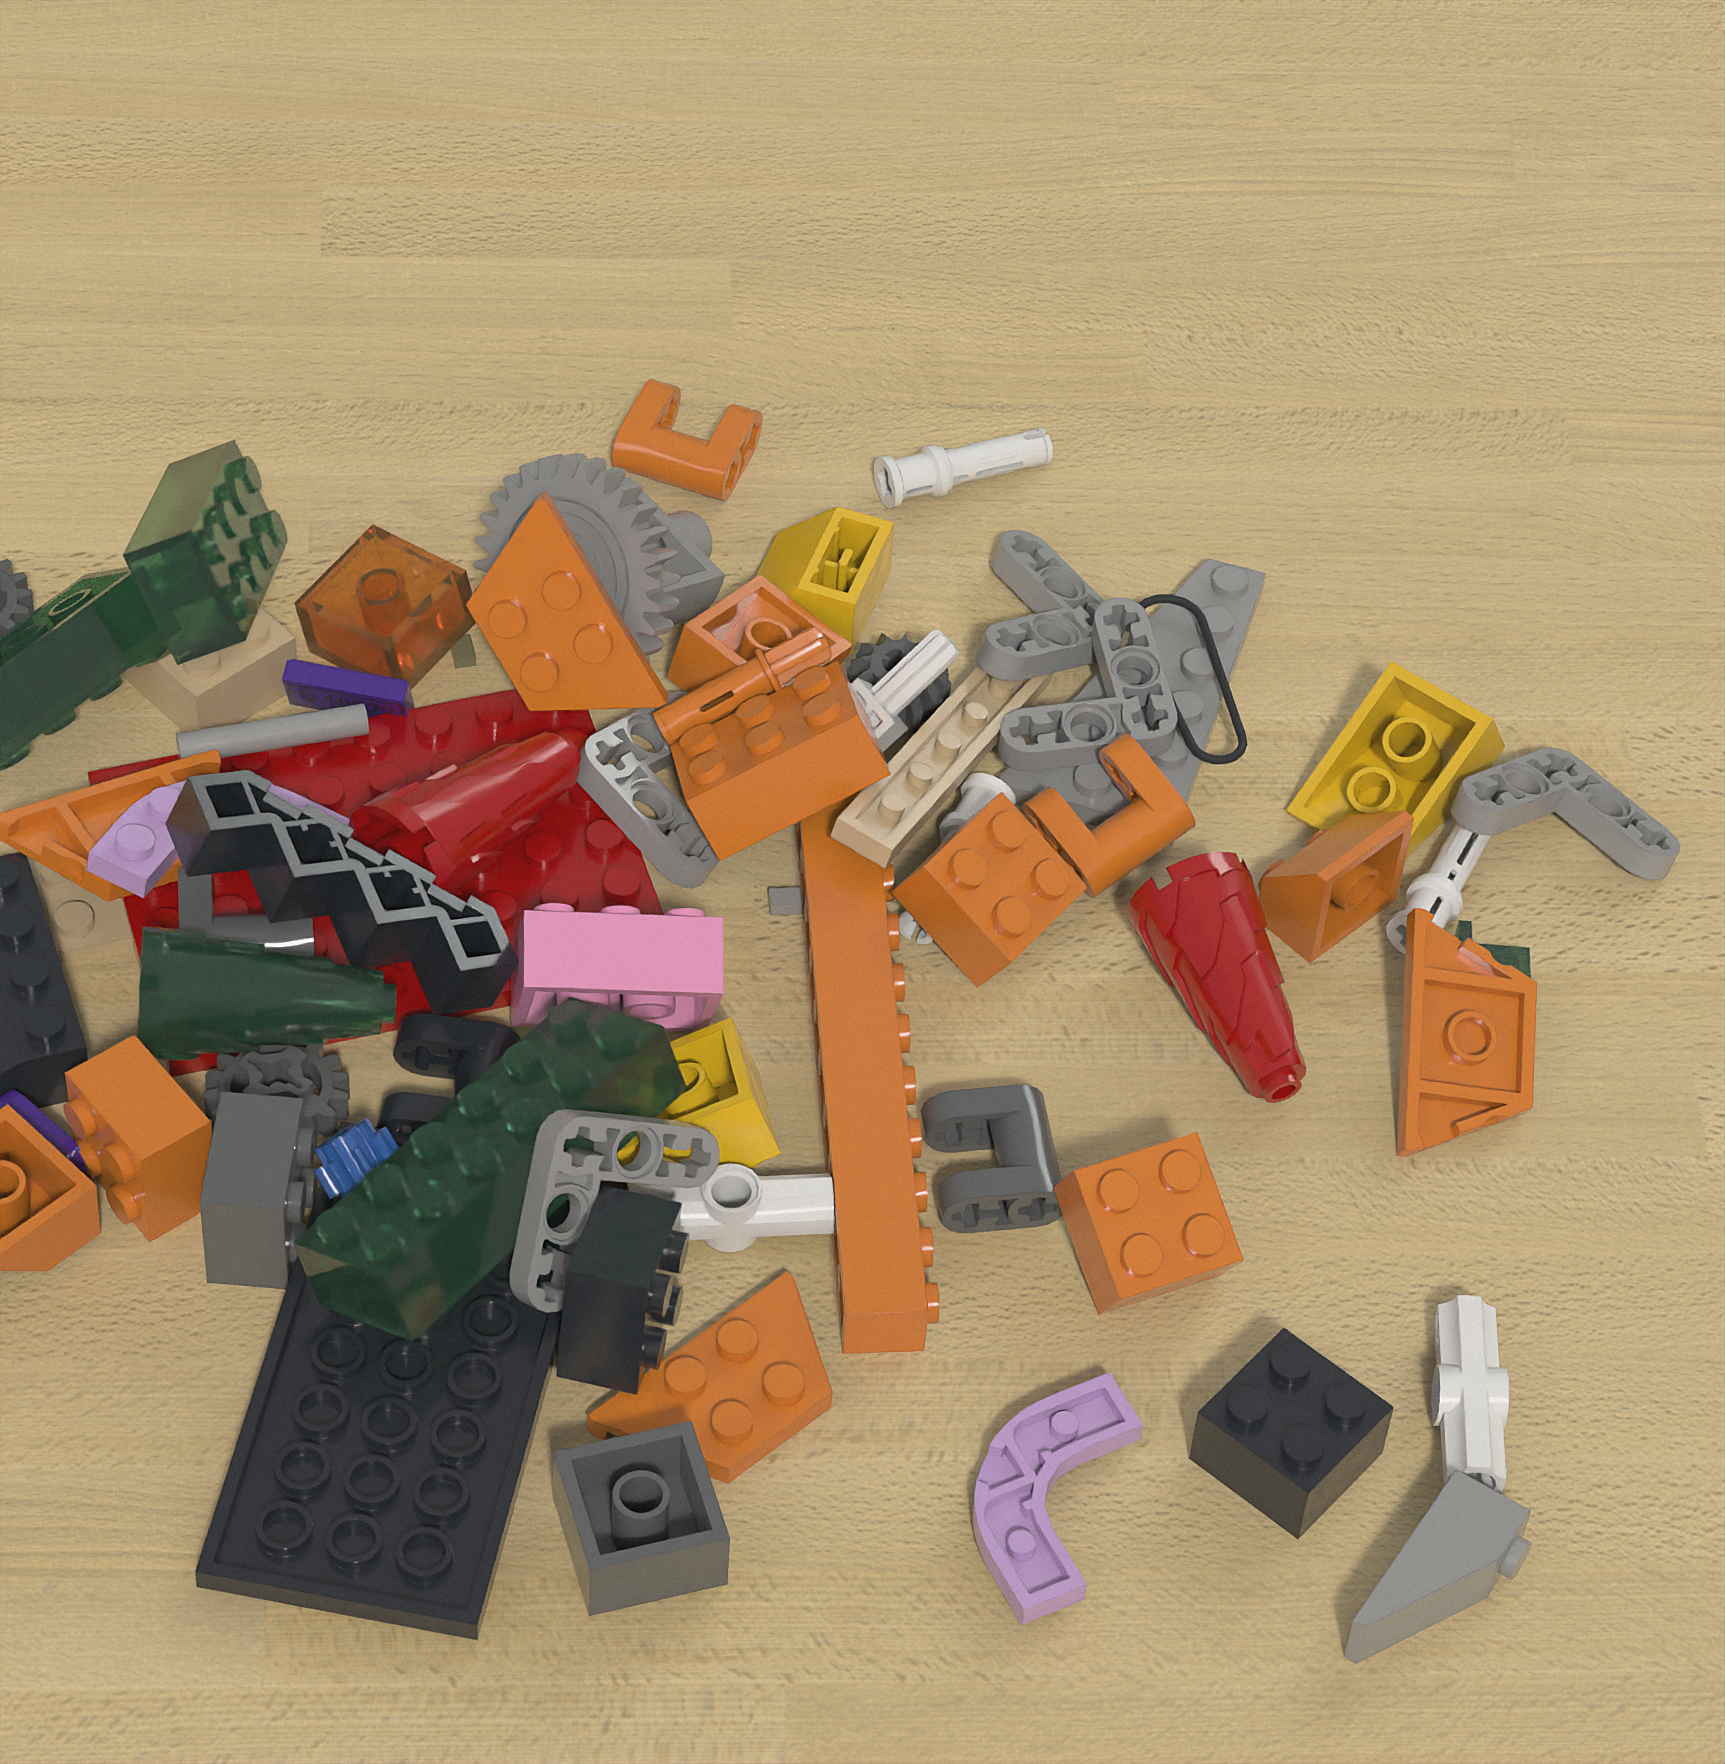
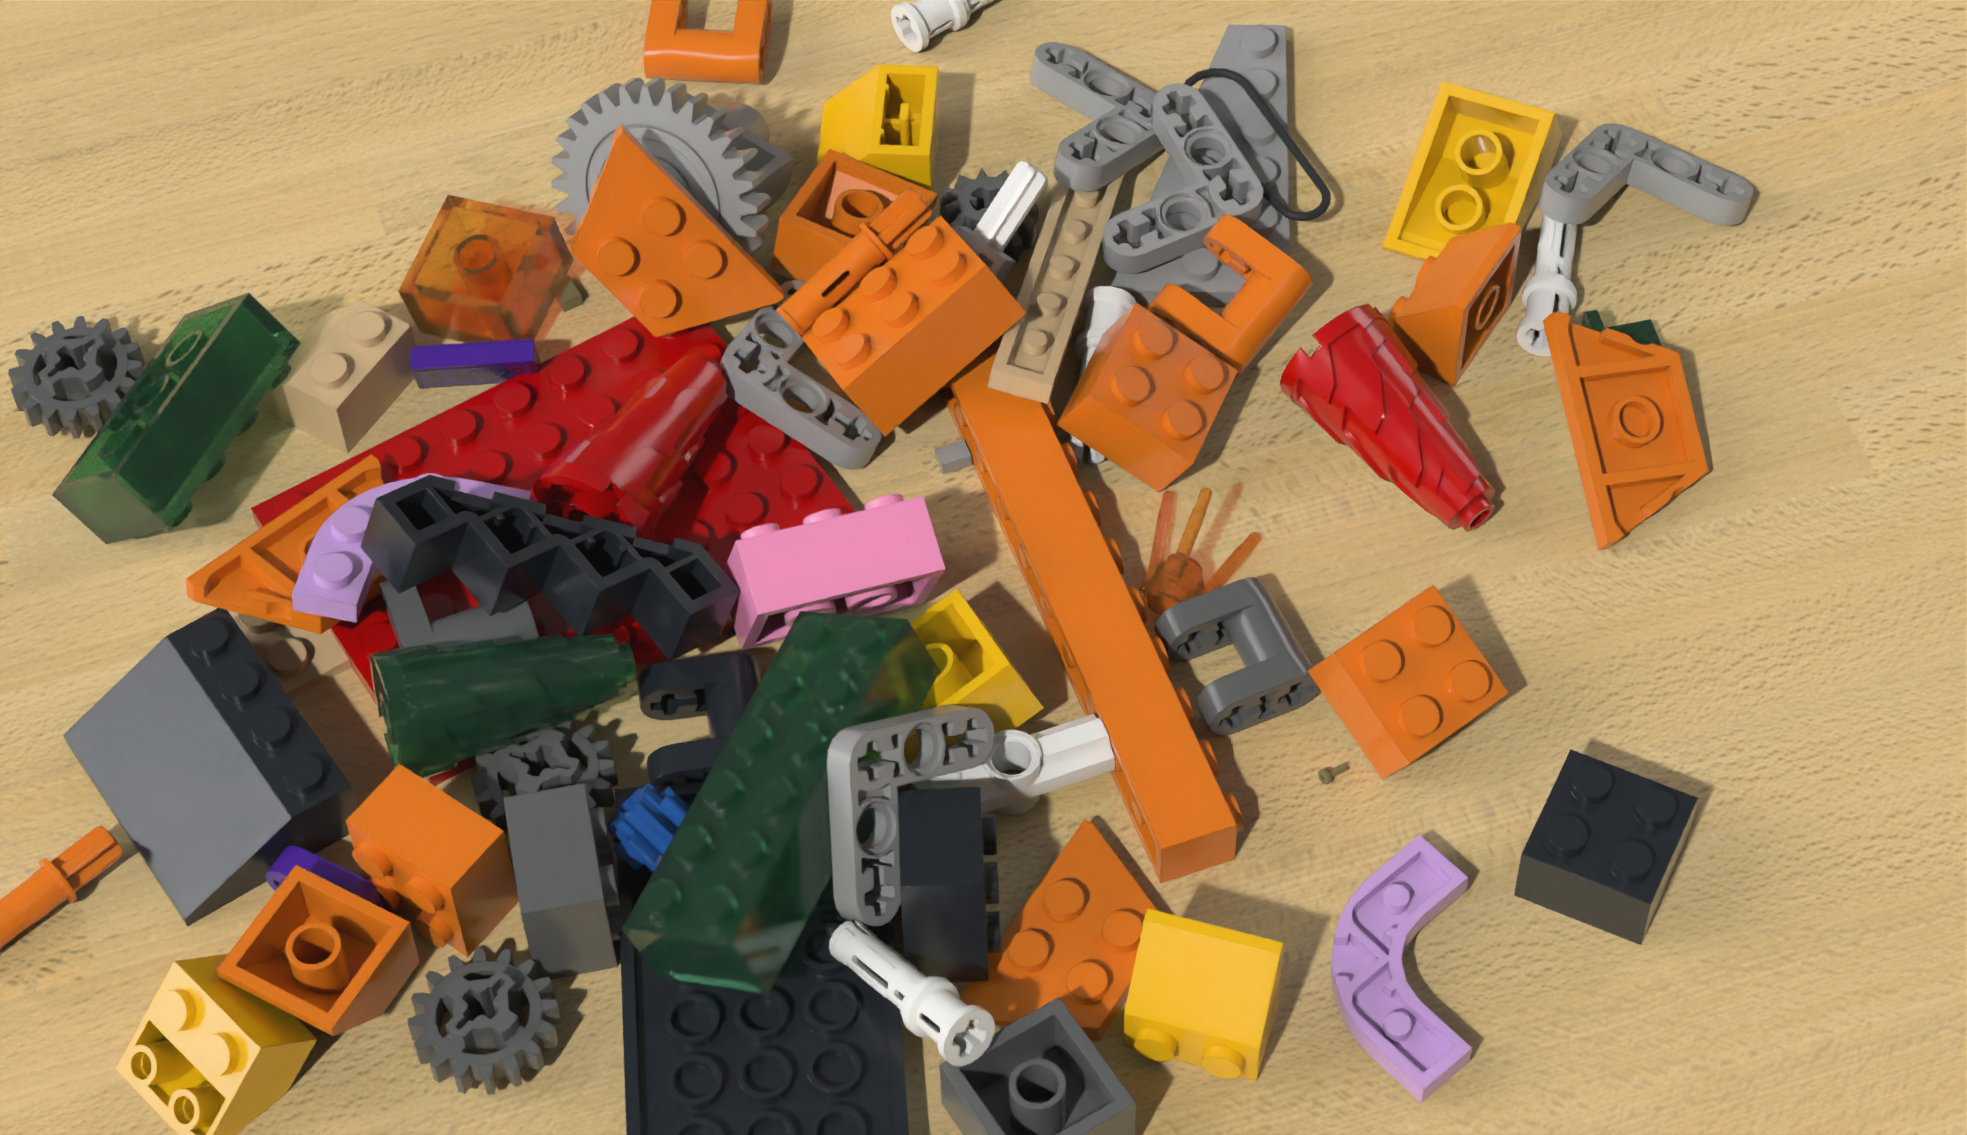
camera: 10 degrees left, 5 degrees up
clear green brick [123,439,288,665] -> none
light grey piece [176,703,369,760] -> none
light grey slope [1344,1469,1532,1664] -> none
white piece [1431,1295,1509,1493] -> none
none -> dark grey gear [408,947,561,1095]
none -> white pin [829,920,995,1066]
none -> yellow slope [1123,909,1284,1081]
none -> clear orange plant [1139,488,1261,616]
none -> olive piece [1318,763,1348,785]

